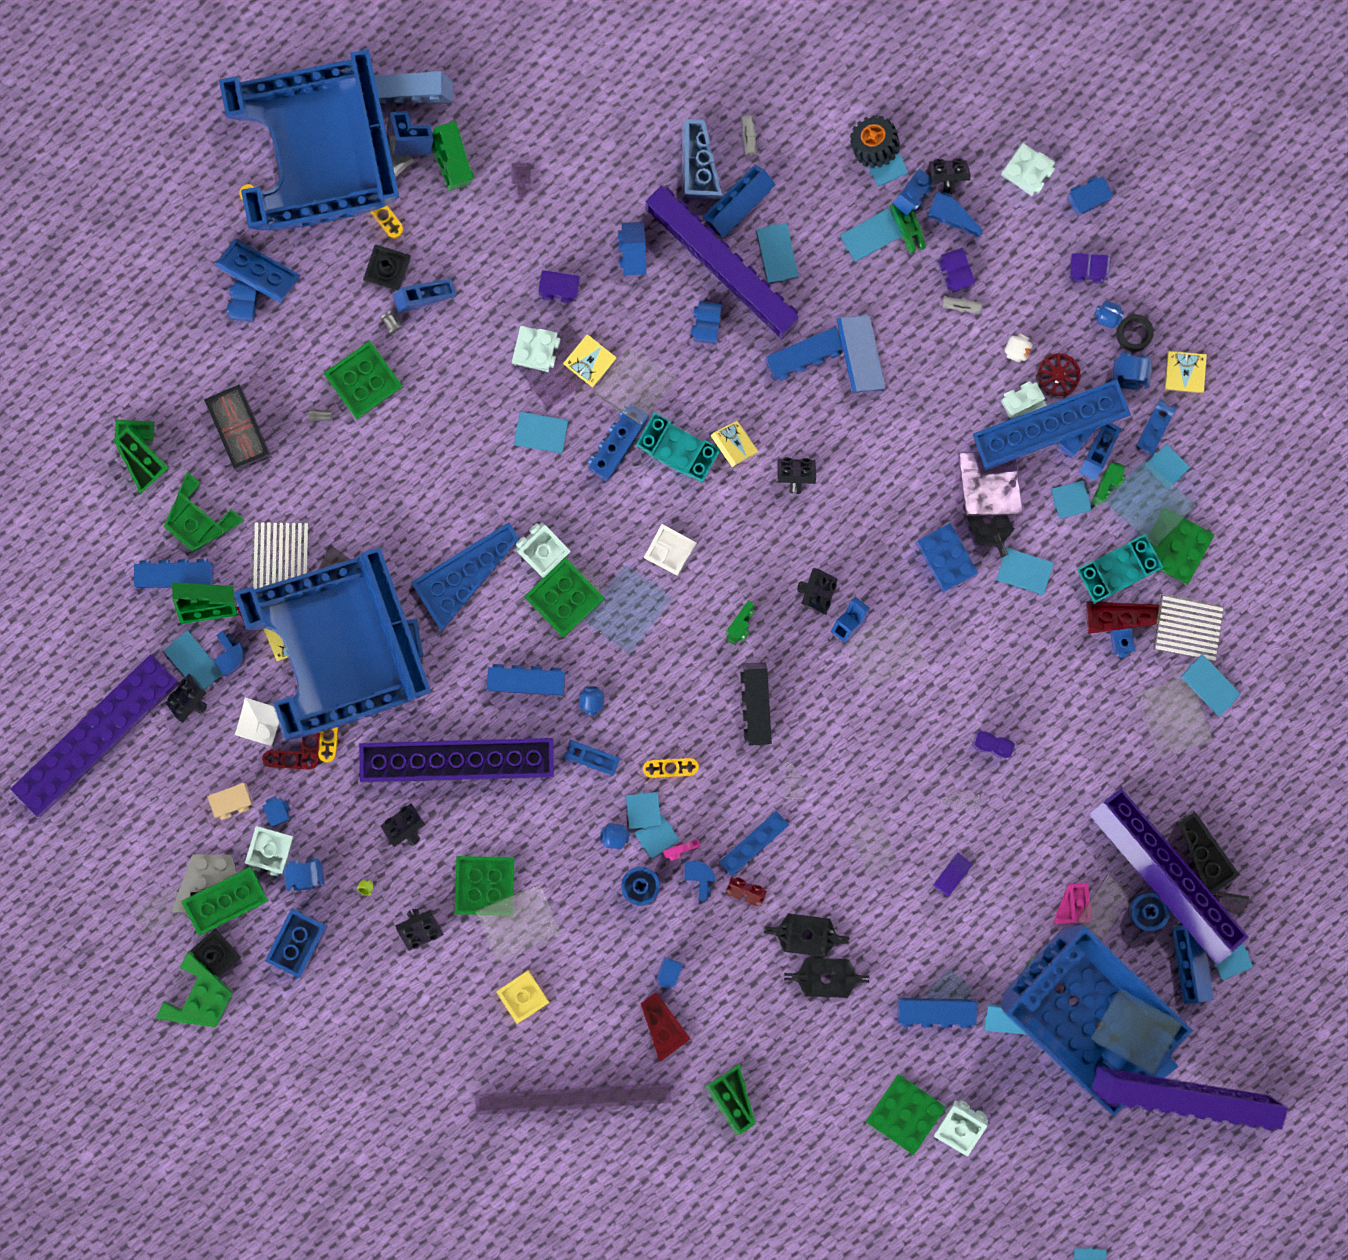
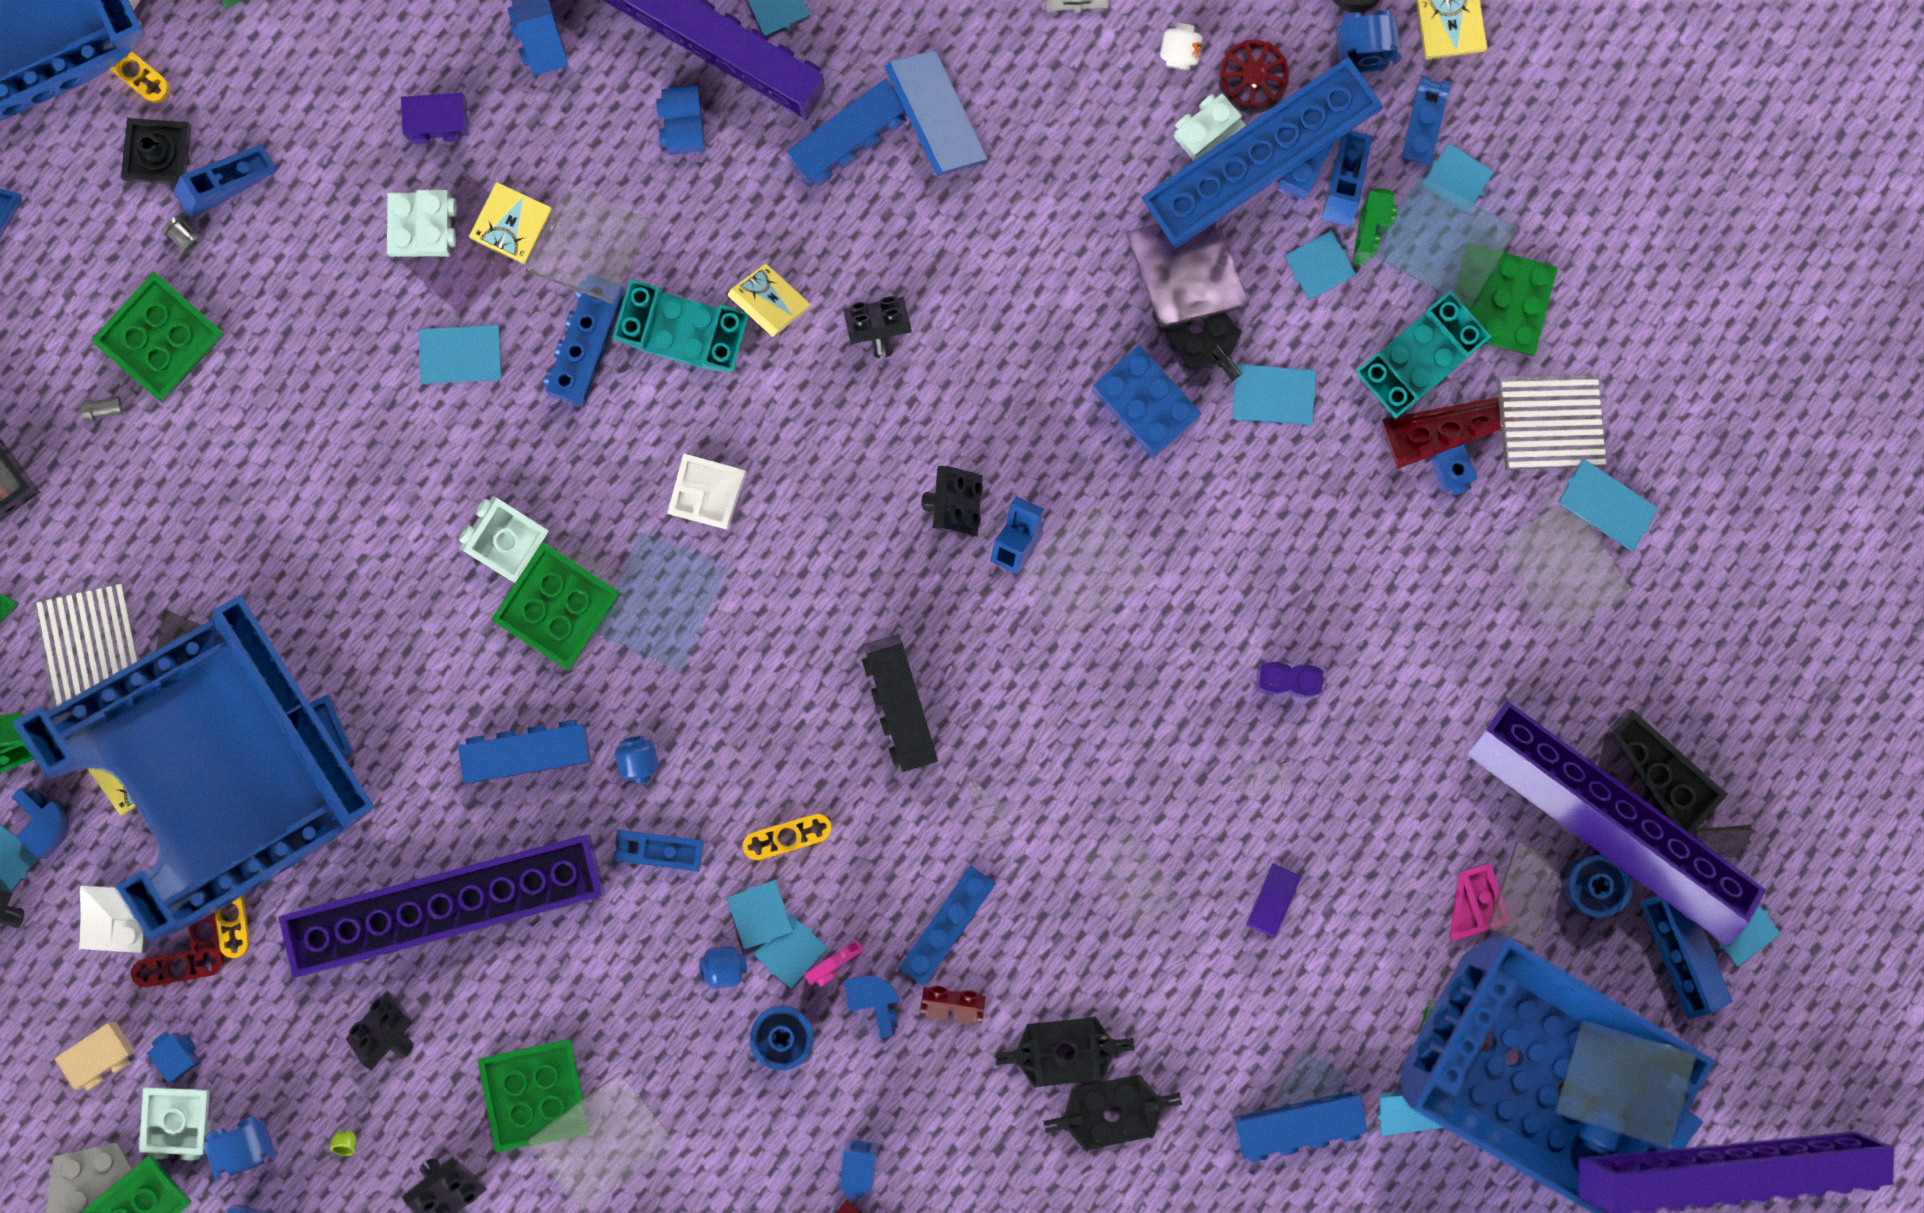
camera: 15 degrees left, 0 degrees up
blue wing [411,522,519,632] -> none
green plate [725,600,755,646] -> none

